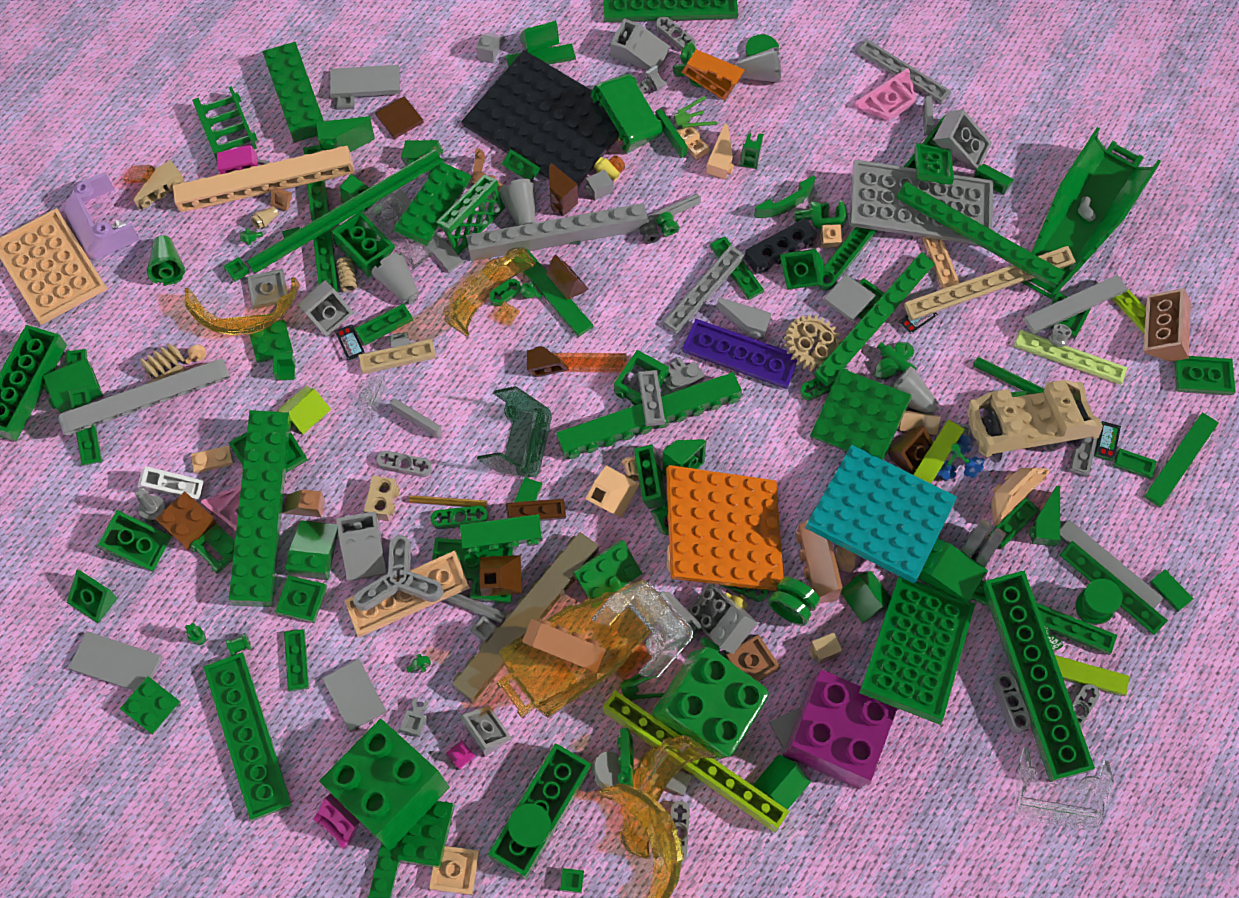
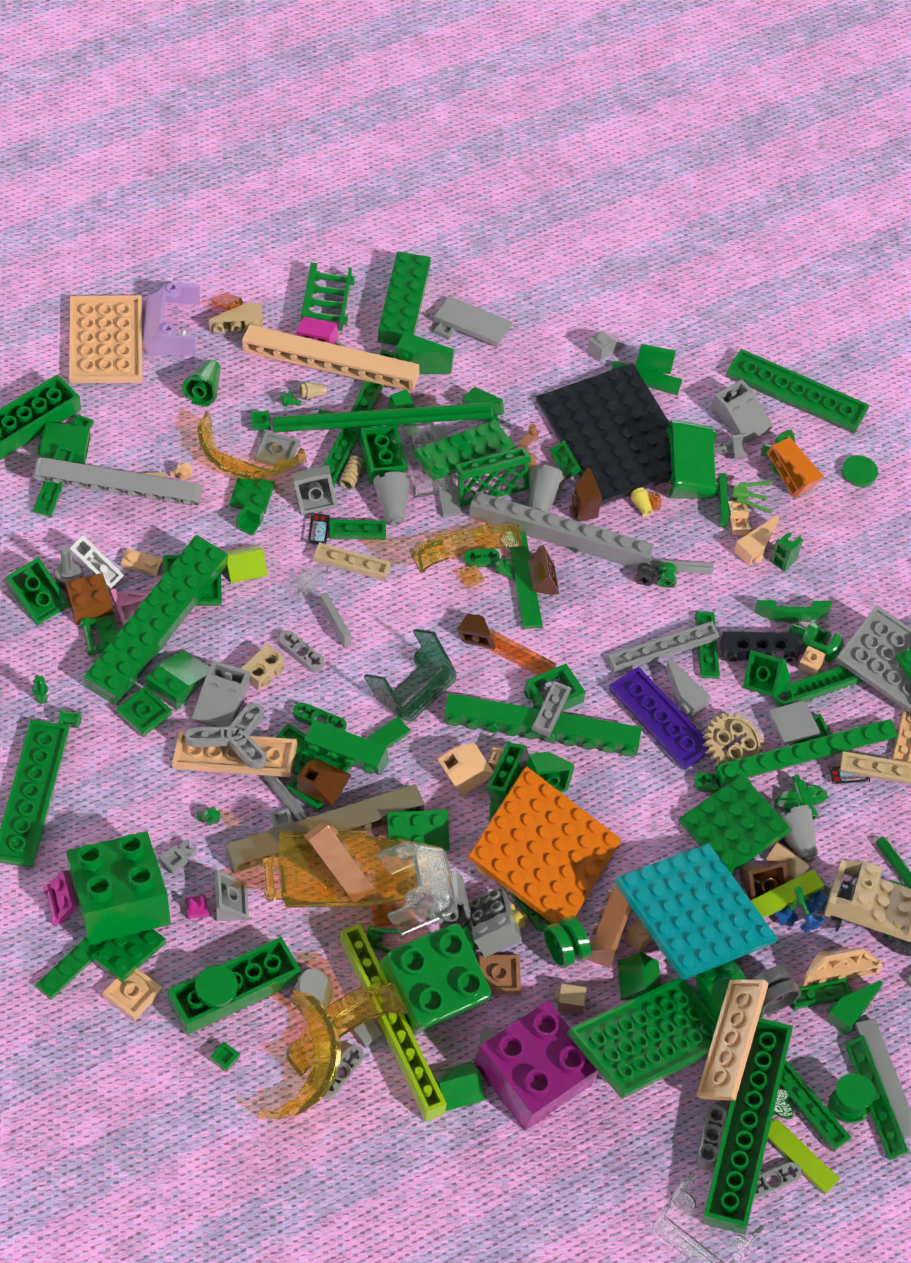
camera: 25 degrees right, 10 degrees down
tan piece [140,343,185,380] -> none
nougat tile [270,187,292,211] -> none
nougat slope [283,490,325,518] -> none
green tile [284,629,309,692] -> none
light grey tile [322,659,387,732] -> none
reddish brown tile [375,96,424,139] -> none
light grey tile [389,332,410,348] -> none
pearl gold bar [409,495,487,508] -> none
reddish brown tile [505,499,566,521] -> none
light grey brick [585,170,613,200] -> none
green hinge [617,728,635,789] -> none
light grey beam [656,17,695,51] -> none
light grey hinge [664,357,705,393] -> none
light grey cone [735,47,781,83] -> none
none -> light nougat plate [696,980,769,1101]

